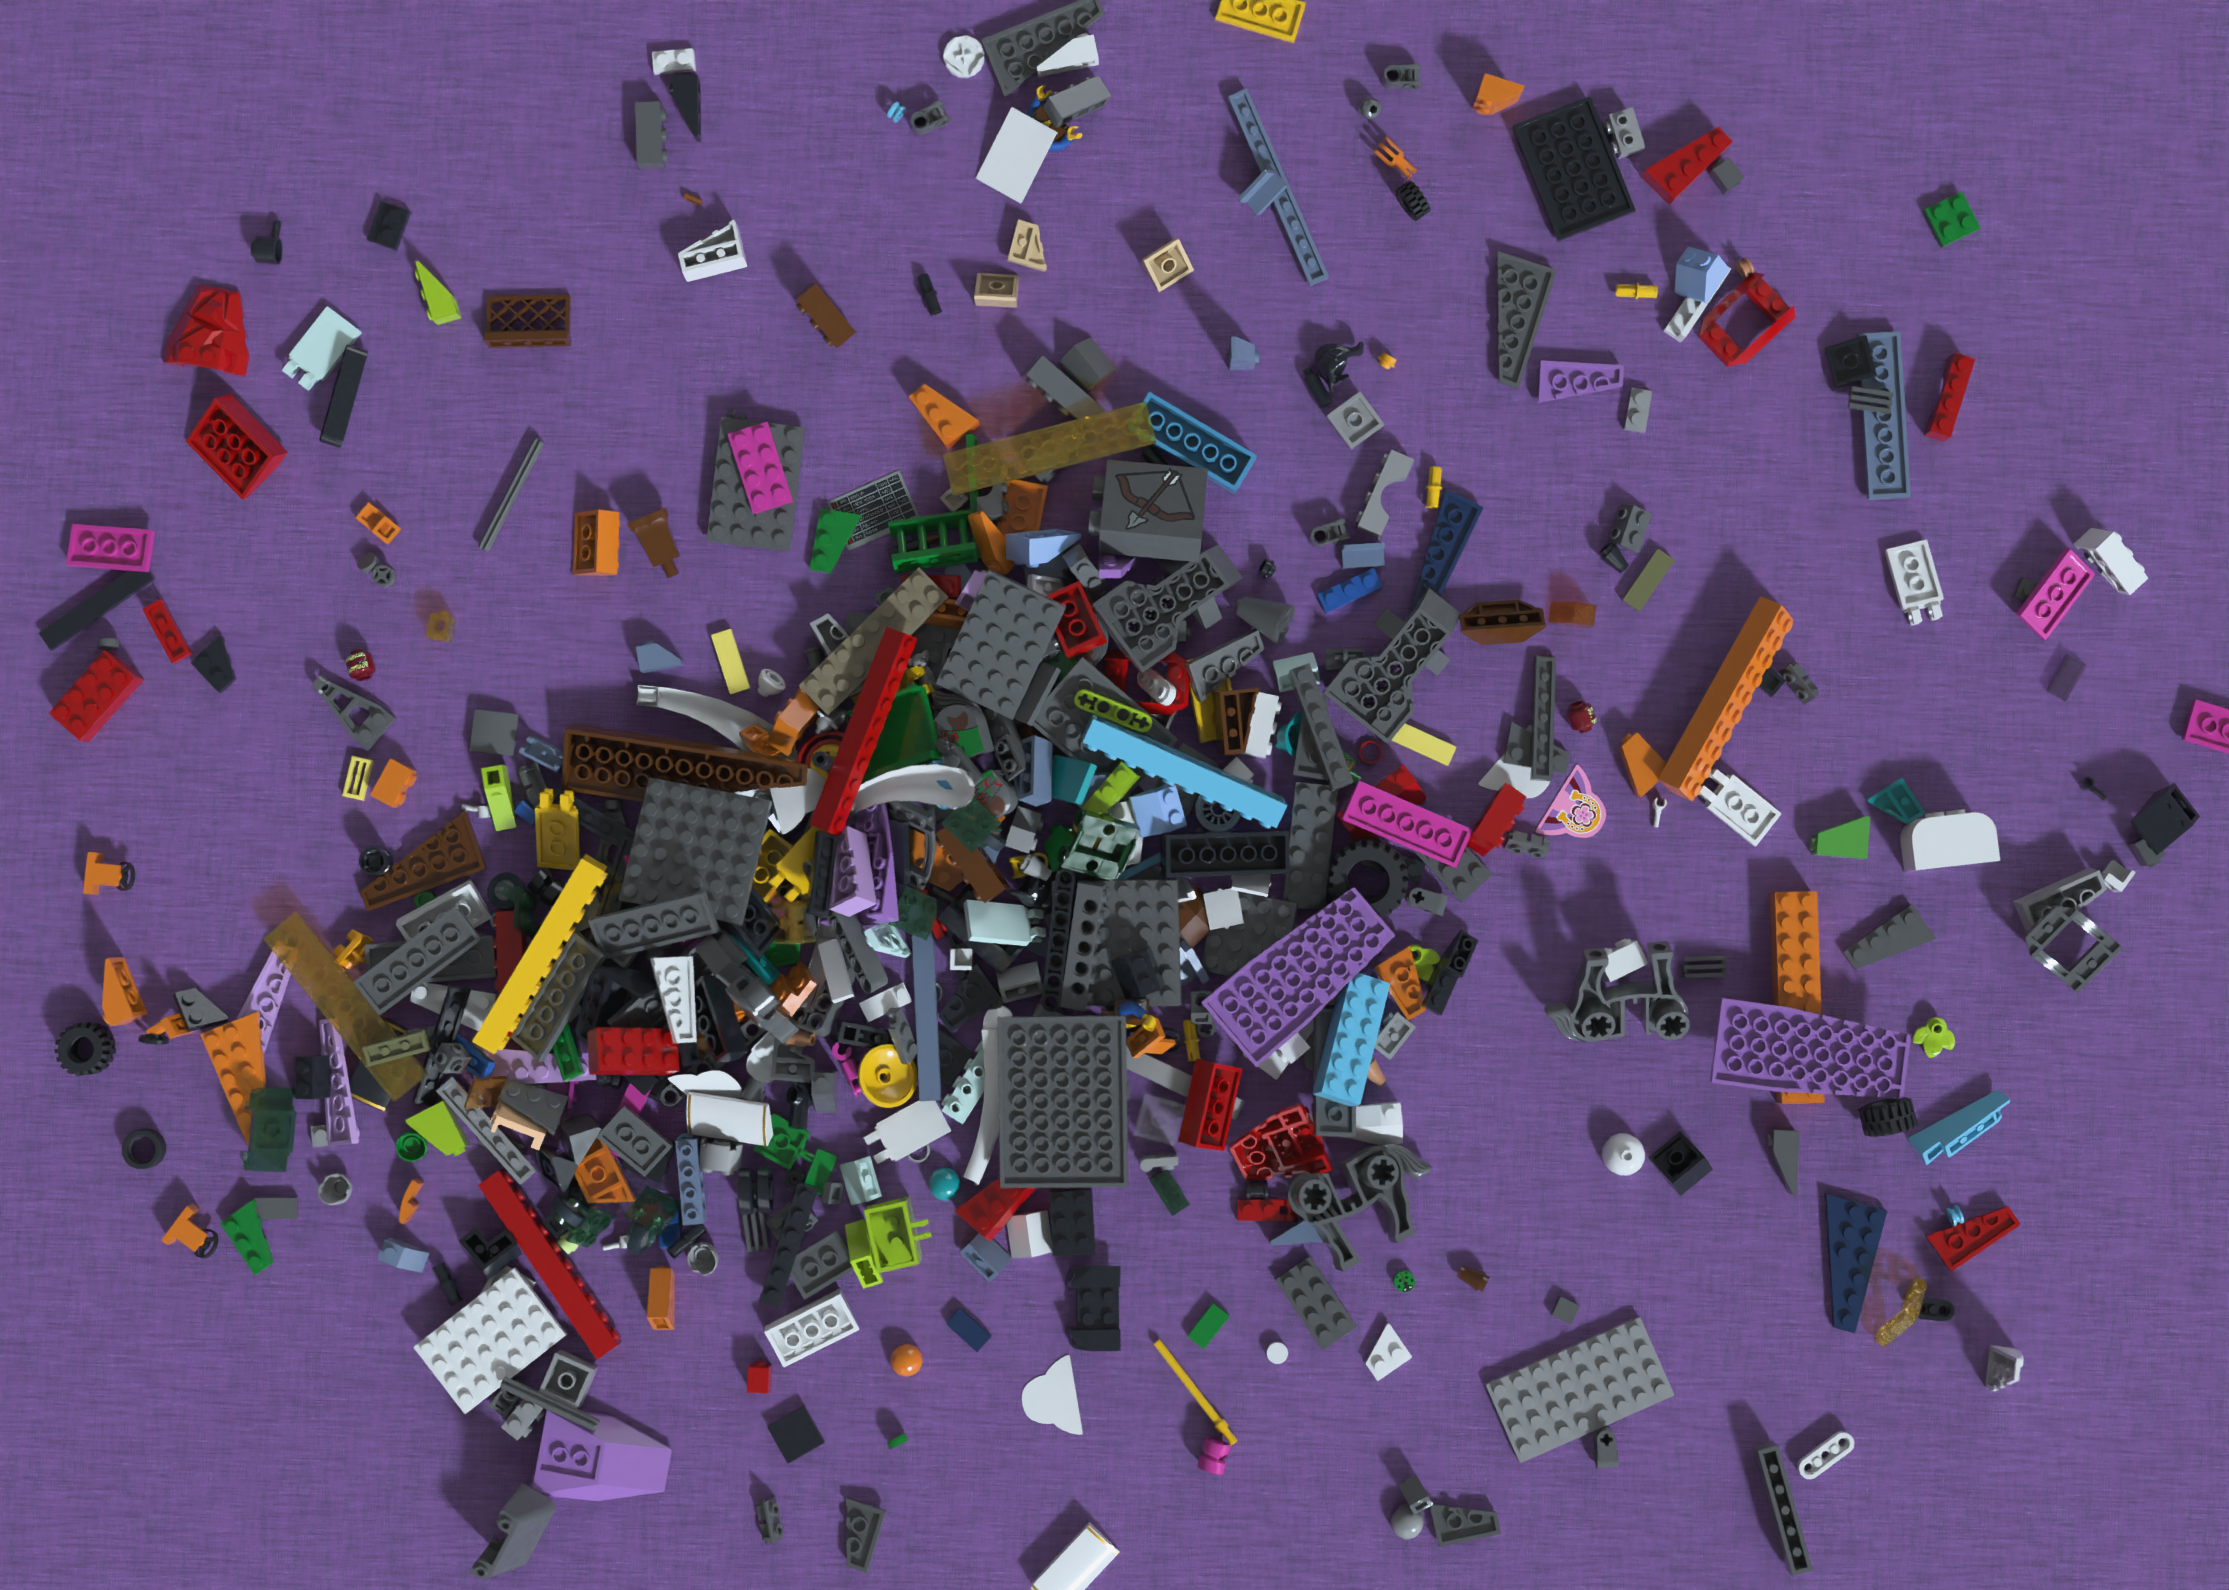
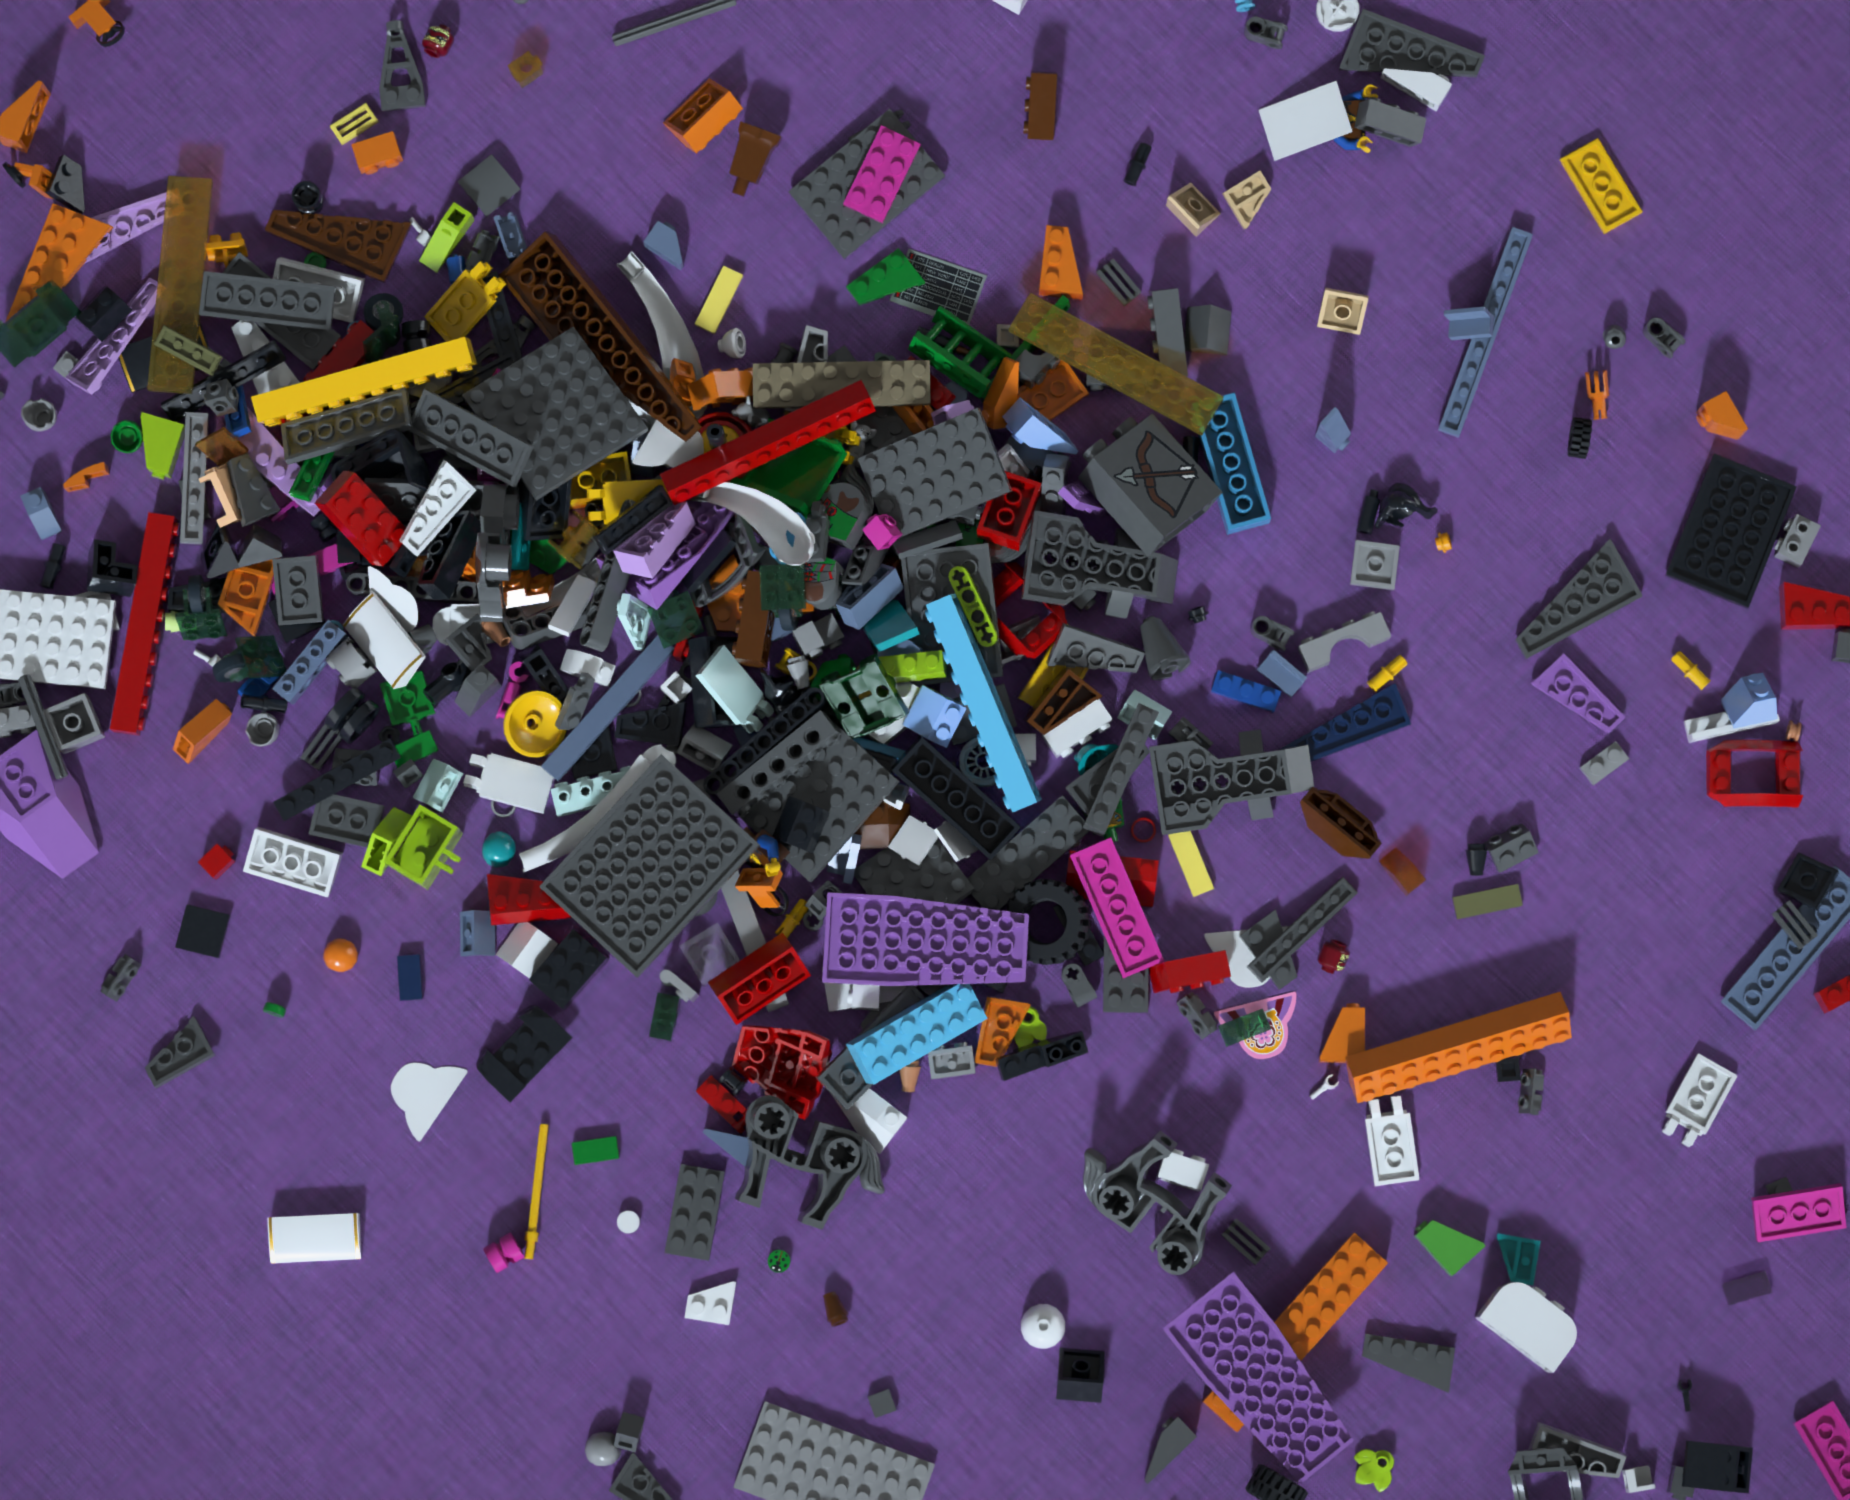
camera: 40 degrees right, 5 degrees down
white plate [1137,668,1176,706] -> none
none -> dark pink brick [862,514,903,550]
none -> dark grey tile [1096,259,1141,307]
none -> clear green slope [1218,1009,1271,1047]

